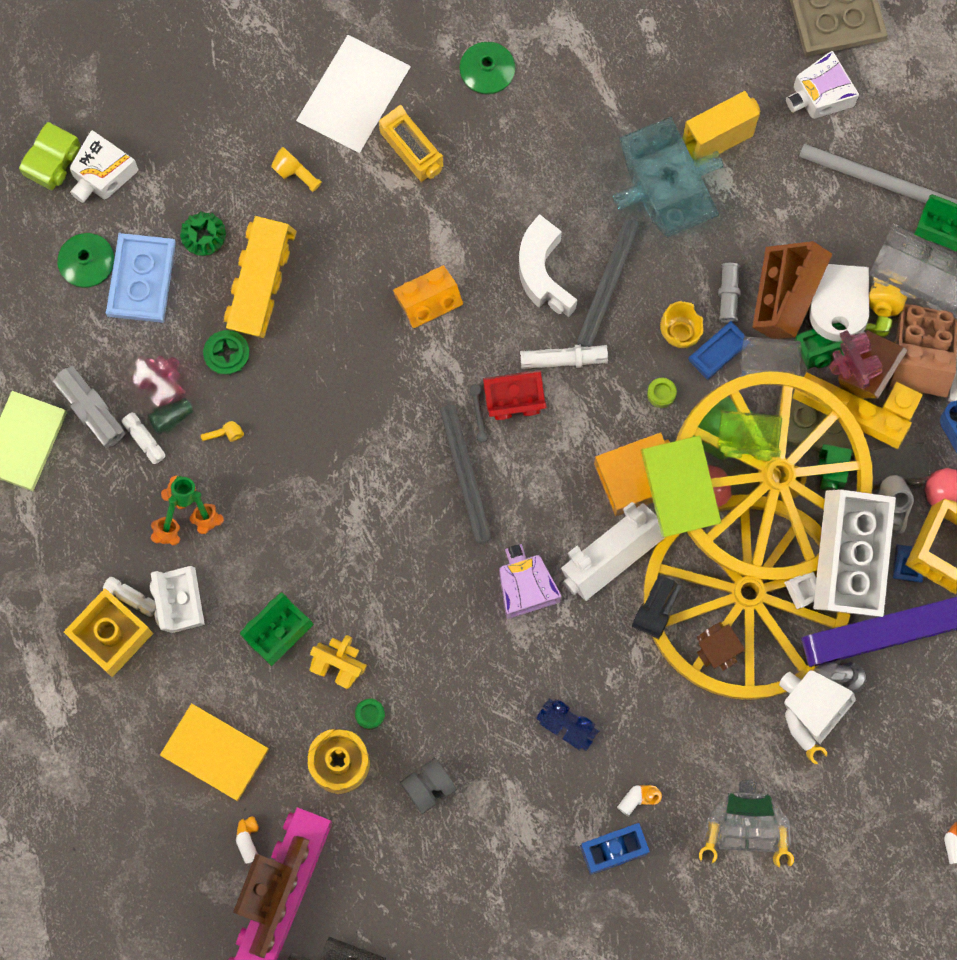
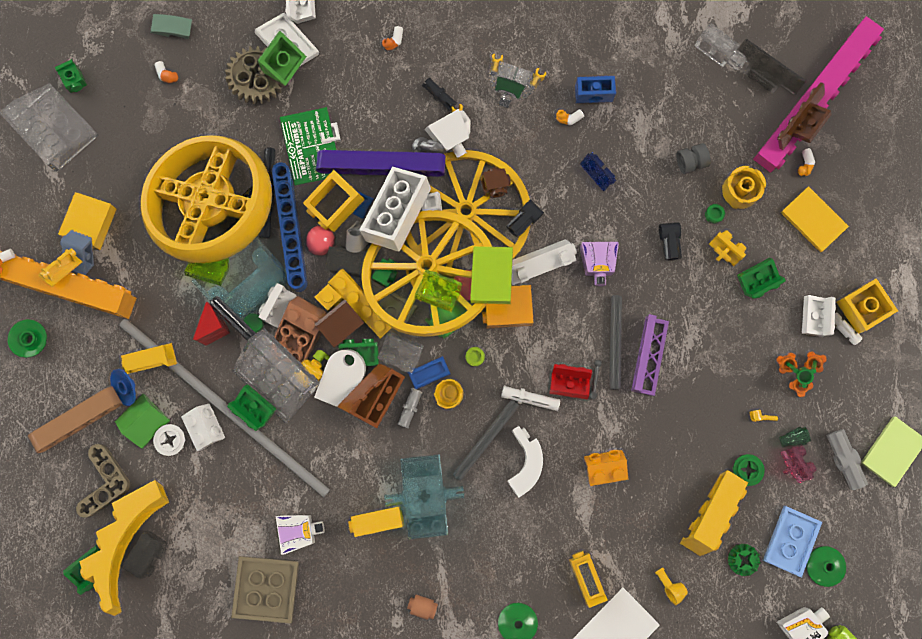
camera: 165 degrees left, 5 degrees up
white axle [122,412,165,464] -> none
clear pink hips [829,330,882,390] -> none
none -> nougat brick [407,594,438,620]
none -> black pin [422,77,457,111]
none -> medium lavender fence [631,314,669,396]
none -> black piece [659,222,682,261]

